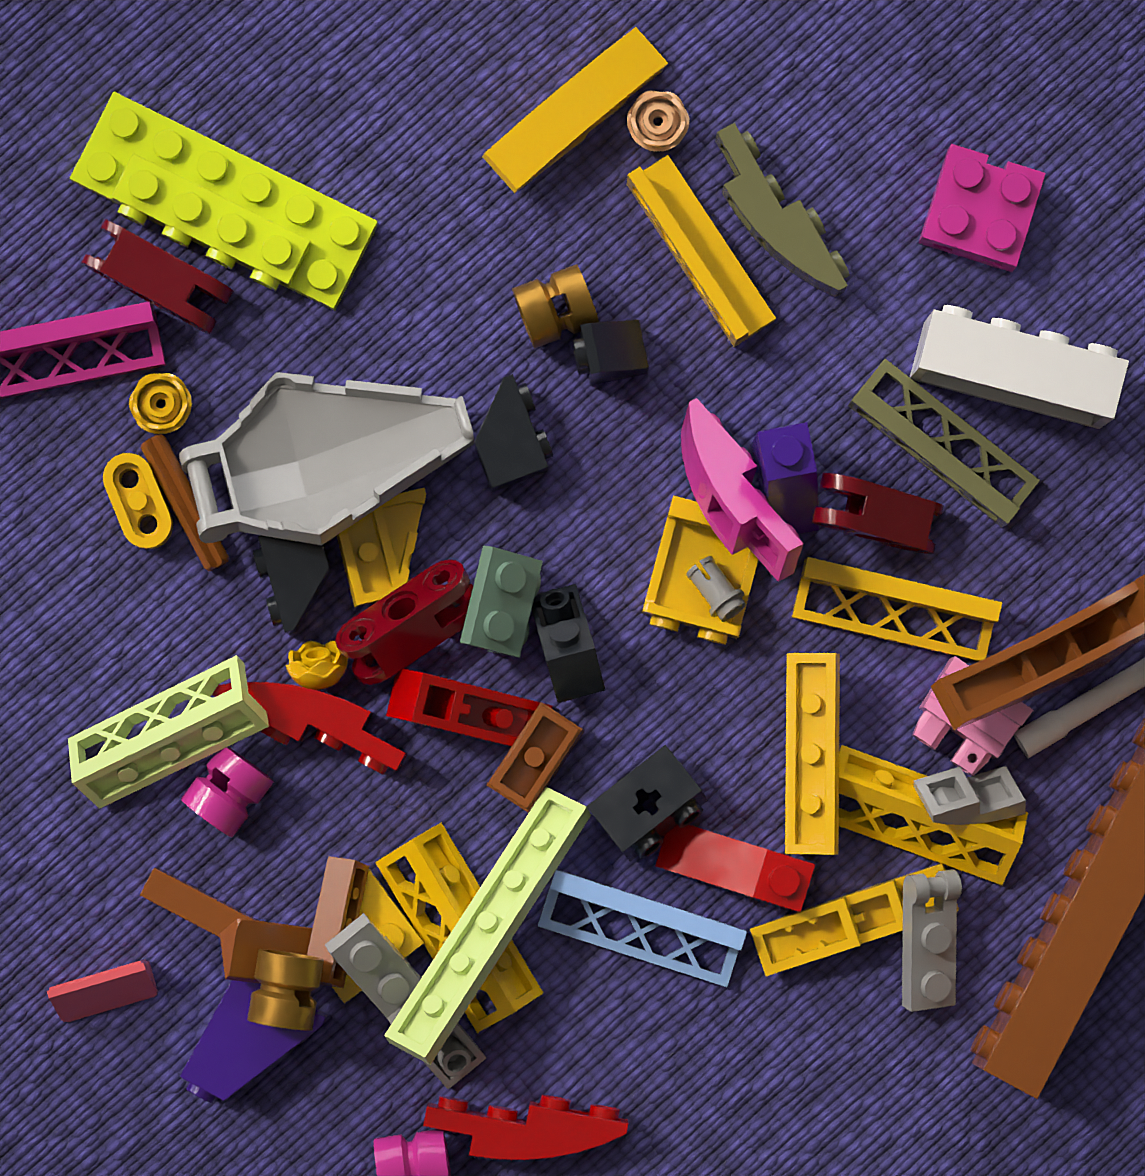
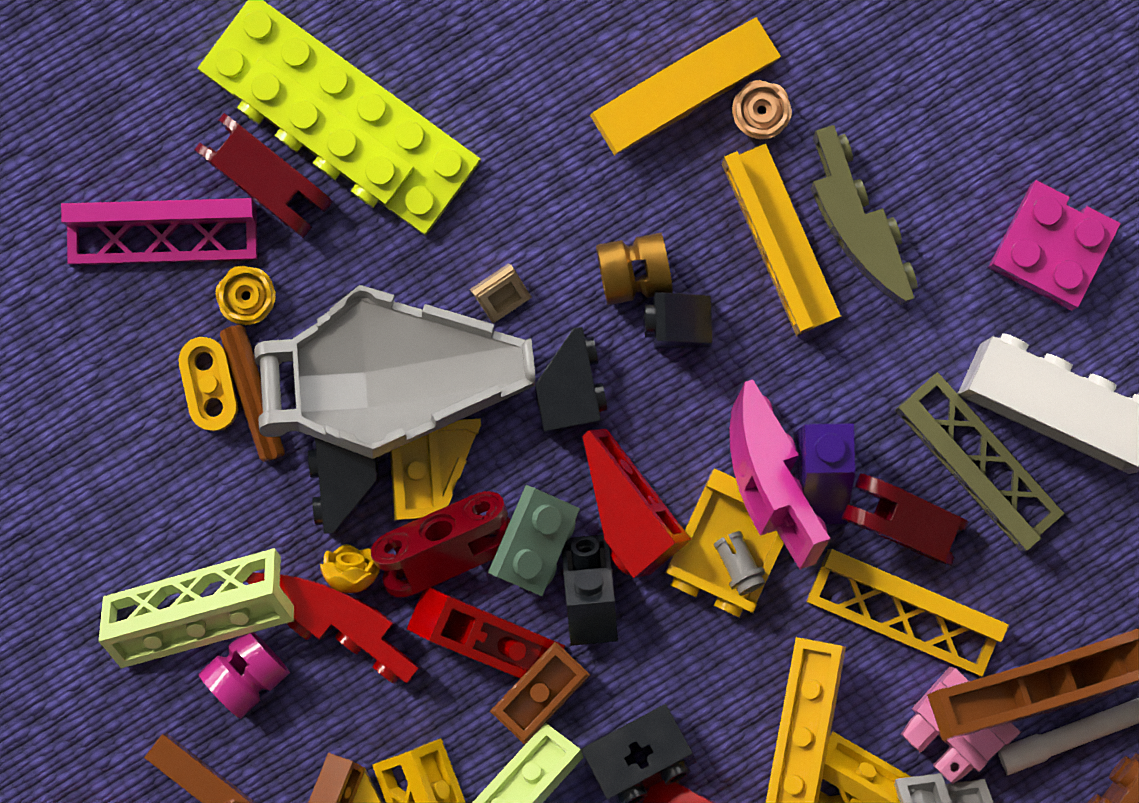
camera: 15 degrees right, 0 degrees up
none -> tan slope [469,263,532,323]
none -> red slope [582,428,692,578]

